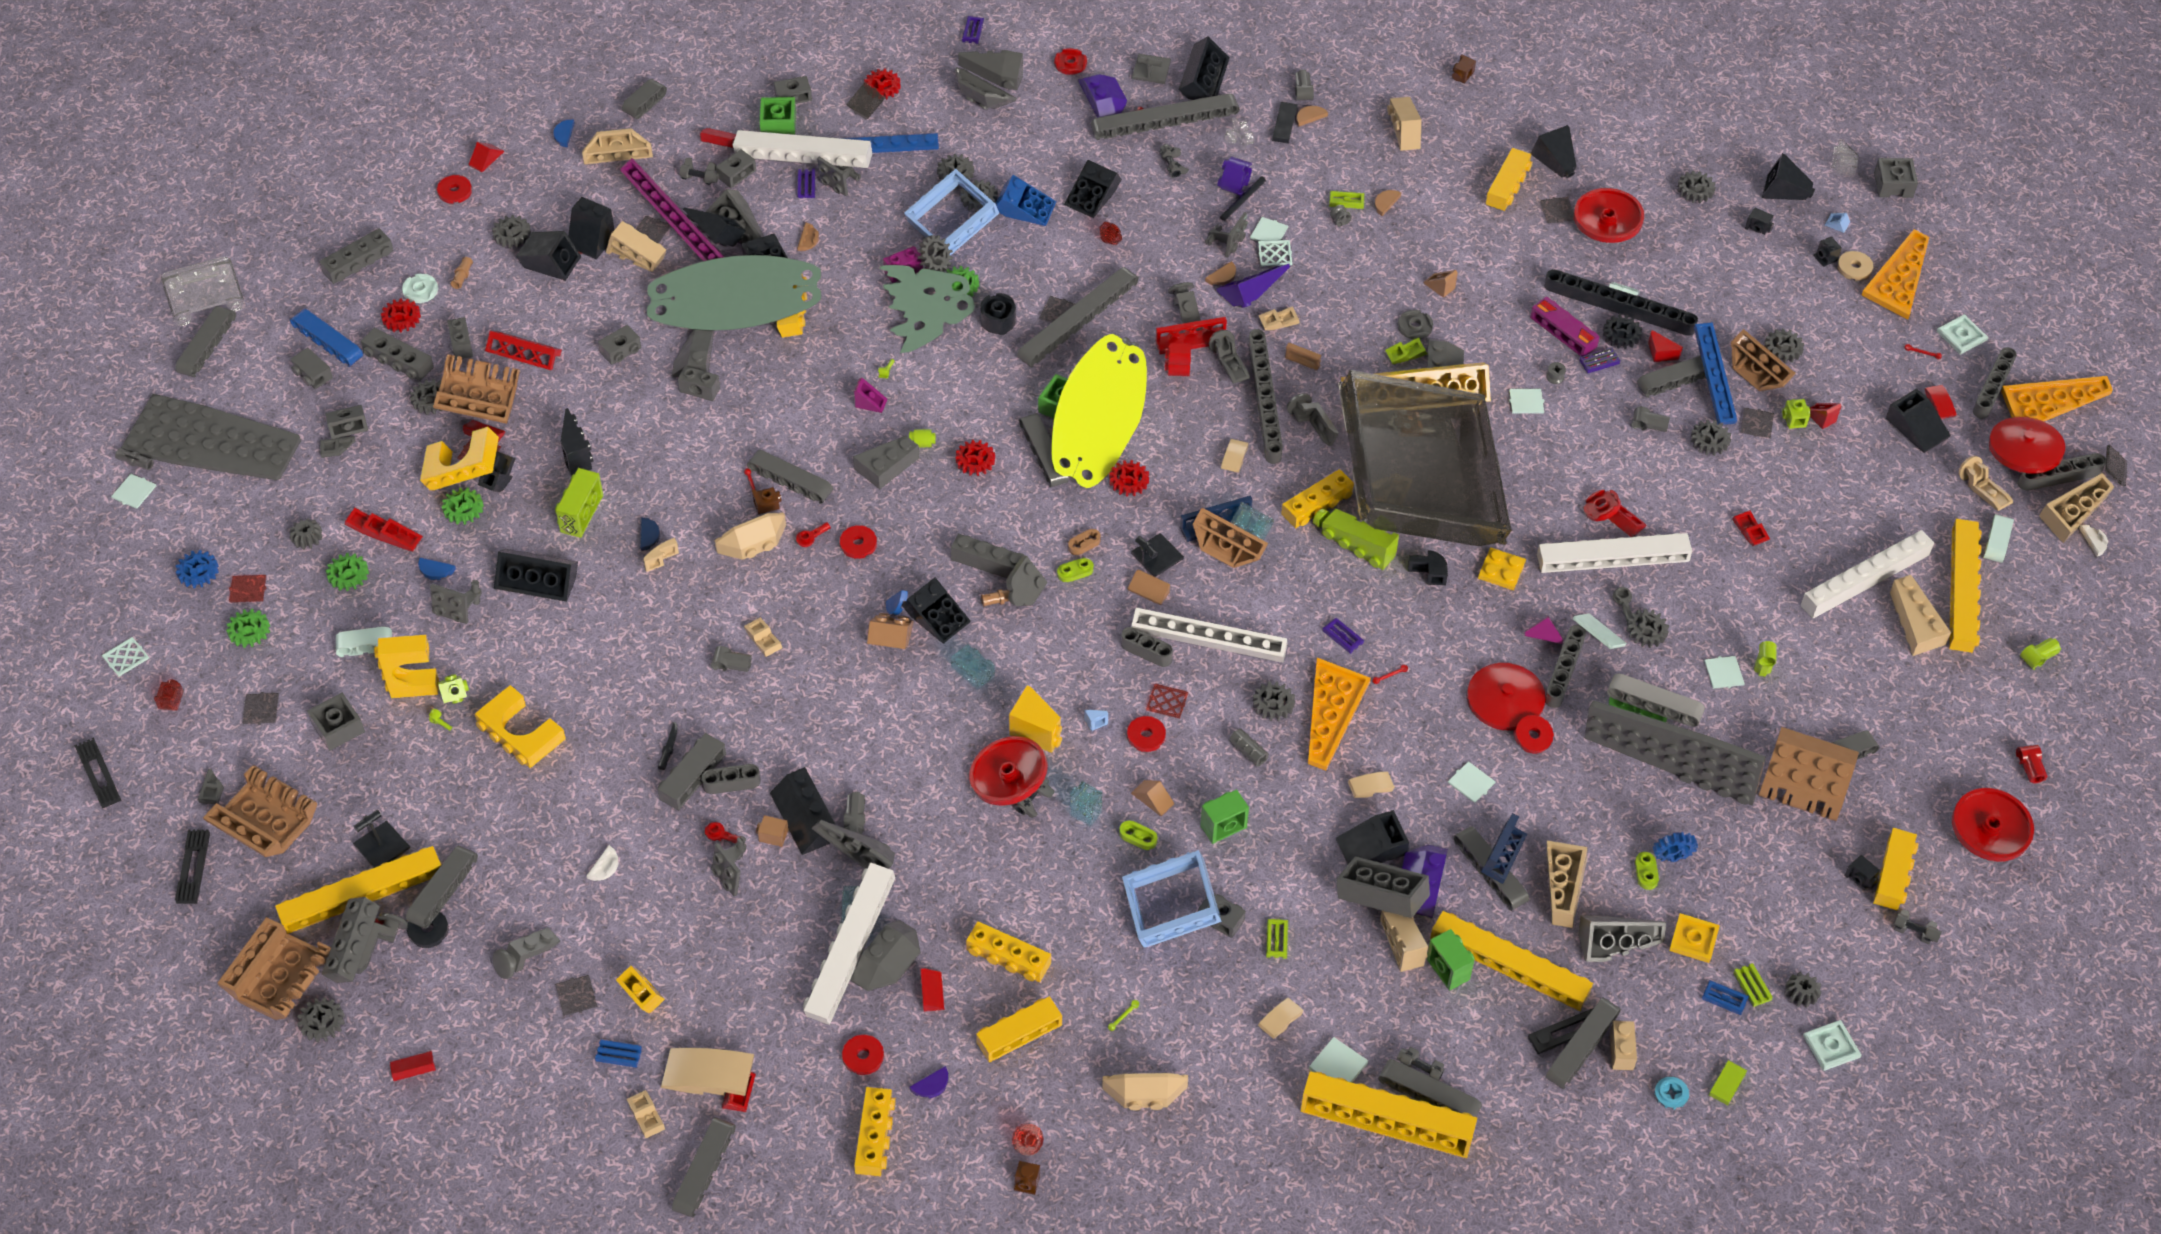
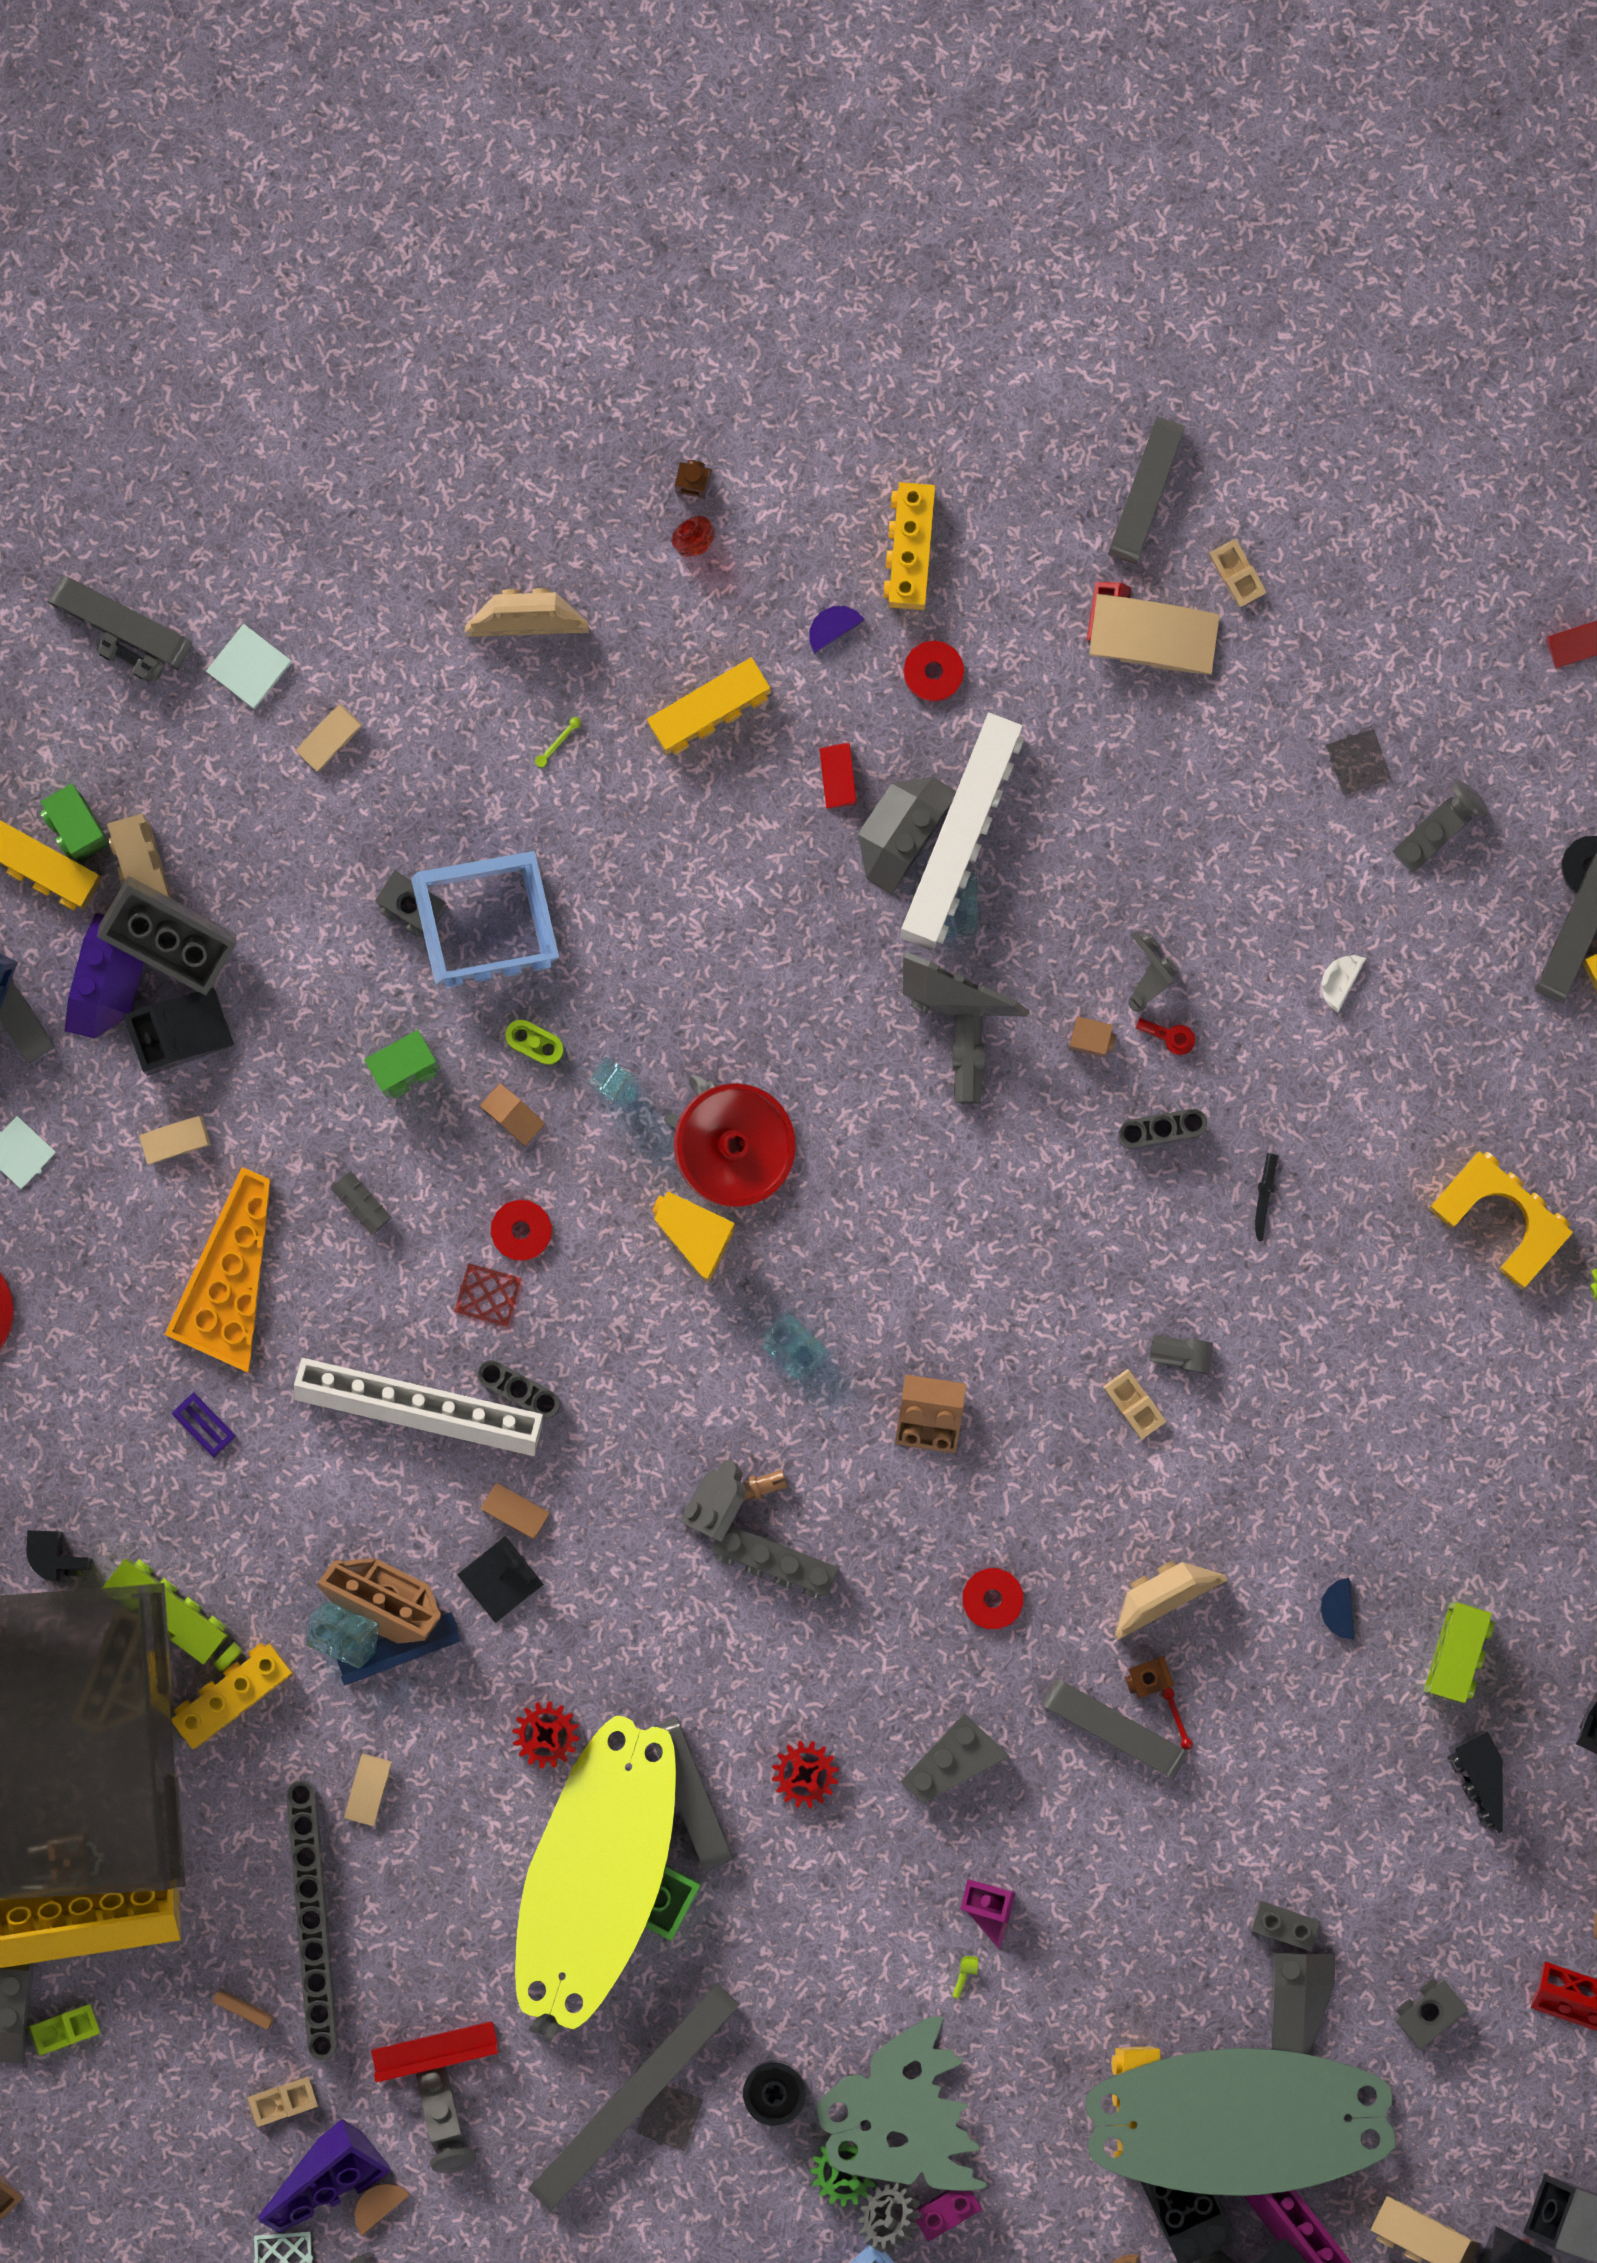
camera: 175 degrees left, 30 degrees up
black slope [493,548,578,602] -> none
blue tile [595,1040,642,1068] -> none
yellow brick [616,966,665,1013] -> none
tan slope [643,538,679,572] -> none
dark grey brick [657,733,726,811] -> none
black slope [770,767,836,855] -> none
red plate [796,522,831,547] -> none
blue tile [886,590,908,615] -> none
black slope [902,577,971,644] -> none
lime brick [909,429,936,448] -> none
yellow brick [966,921,1051,983] -> none
lime plate [1057,558,1094,582] -> none
medium nougat beam [1068,529,1101,555] -> none
light blue slope [1084,710,1108,731] -> none
red brick [1165,343,1191,376] -> none
dark grey piece [1209,330,1250,384] -> none
dark grey gear [1253,681,1295,721] -> none
lime tile [1266,919,1288,959] -> none
dark grey piece [1287,393,1339,446] -> none
yellow brick [1300,1071,1477,1158] -> none
red hinge [1372,665,1408,684] -> none
dark grey tile [1397,310,1433,340] -> none

